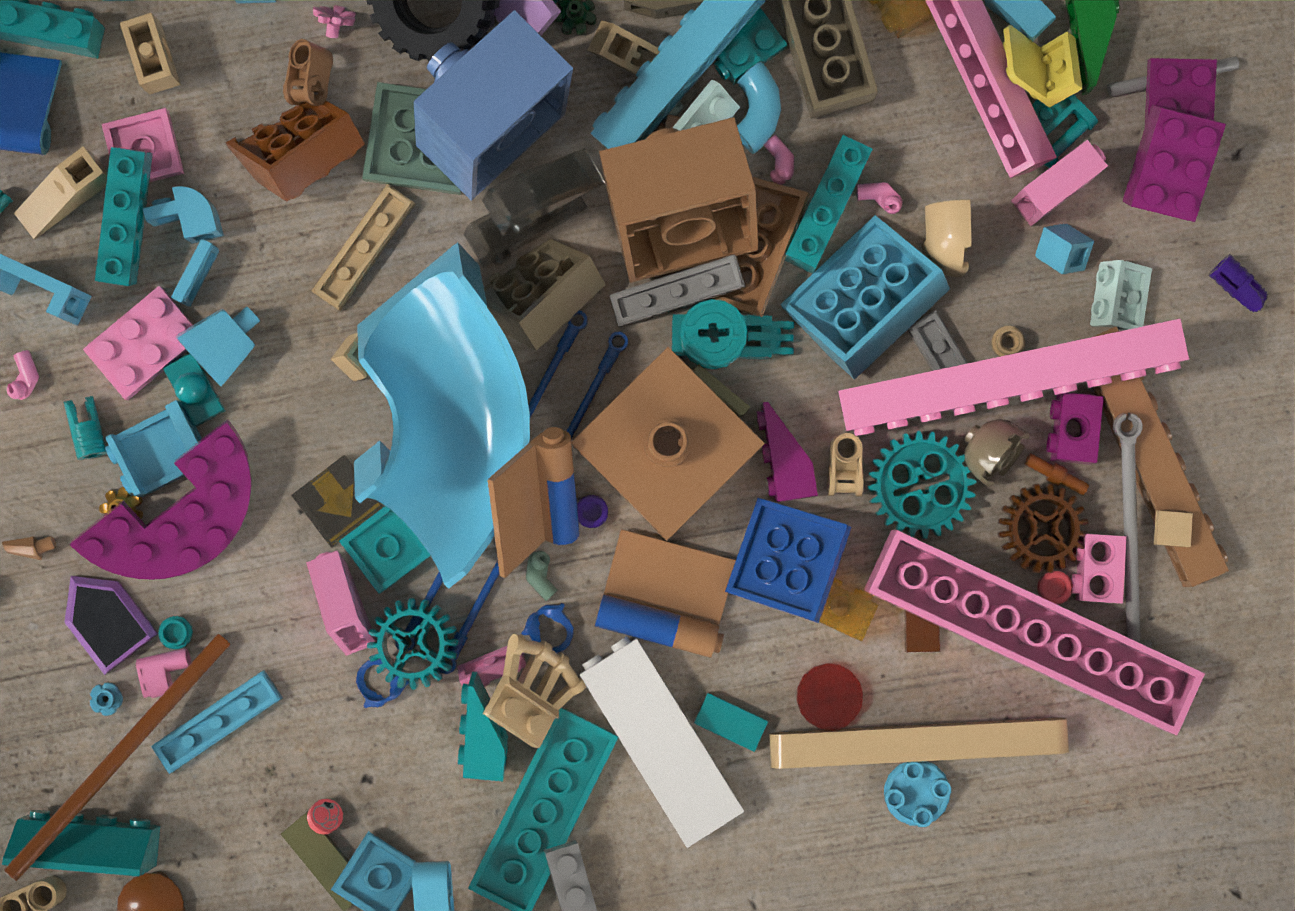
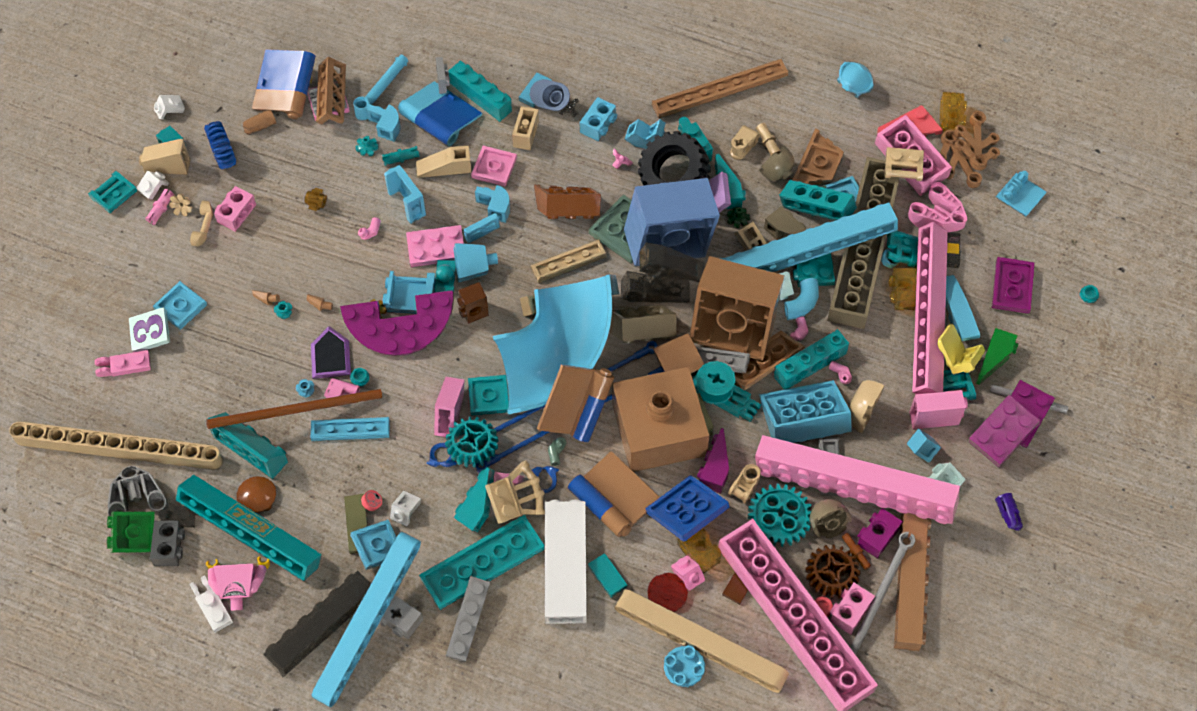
camera: 30 degrees right, 25 degrees down
teal hinge [63,396,107,460] -> none
teal brick [95,147,153,286] -> none
medium nougat piece [283,39,333,106] -> none
clear smoke tile [291,455,385,548] -> none
dark purple tile [577,495,609,528] -> none
tan tile [1154,511,1193,547] -> none
none -> white bracket [390,491,421,526]
none -> reddish brown brick [457,282,489,324]
none -> medium nougat slope [653,333,704,373]
none -> bright pink bracket [671,555,705,591]

